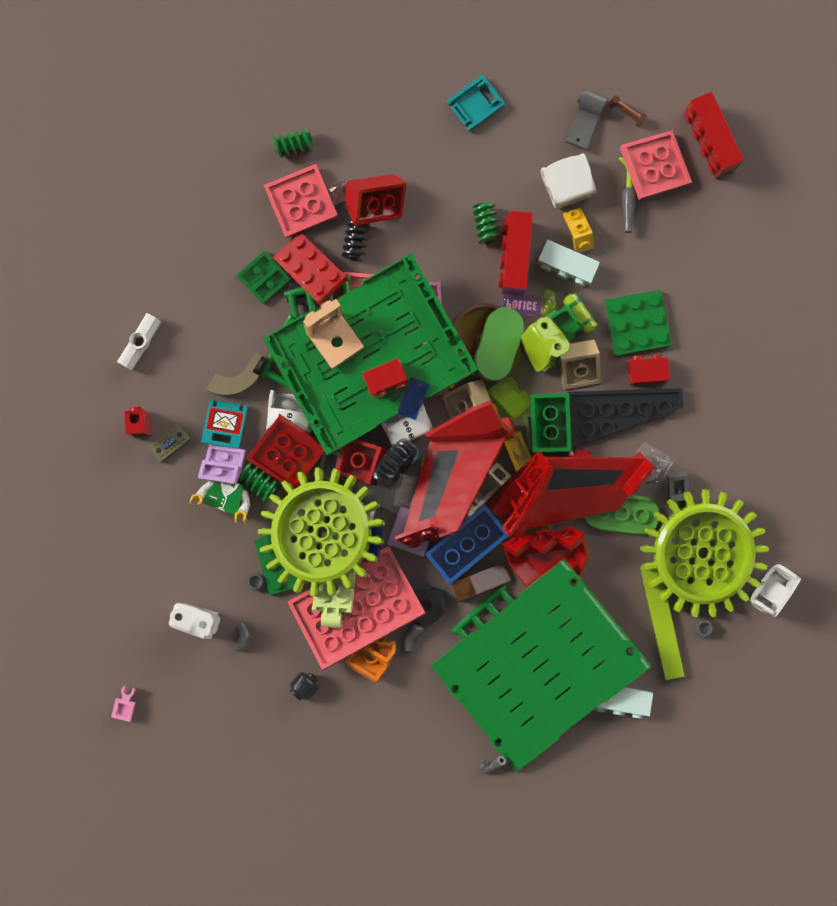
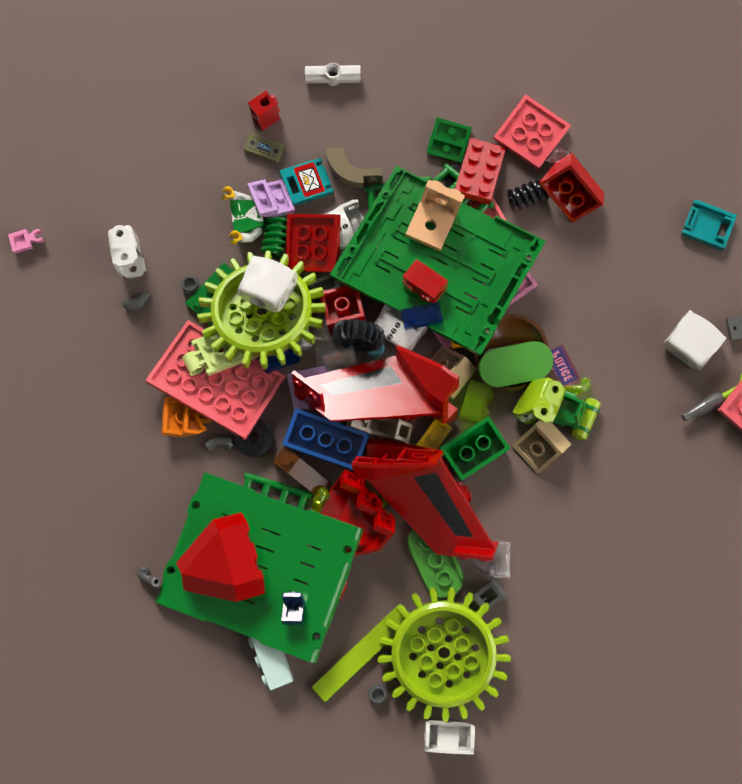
camera: 60 degrees right, 5 degrees down
green piece [272,128,313,158] -> none
black head [290,672,319,701] -> none
green piece [472,202,501,244] -> none
red brick [498,211,533,296] -> none
light aqua brick [537,239,600,287] -> none
yellow bracket [563,208,594,253] -> none
black wing [567,388,683,449] -> none
green plate [604,290,672,356] -> none
red brick [627,355,670,385] -> none
none -> red panel [176,512,265,602]
none -> white piece [238,256,298,312]
none -> bracket [281,591,305,625]
none -> clear neon green arm [311,487,330,513]

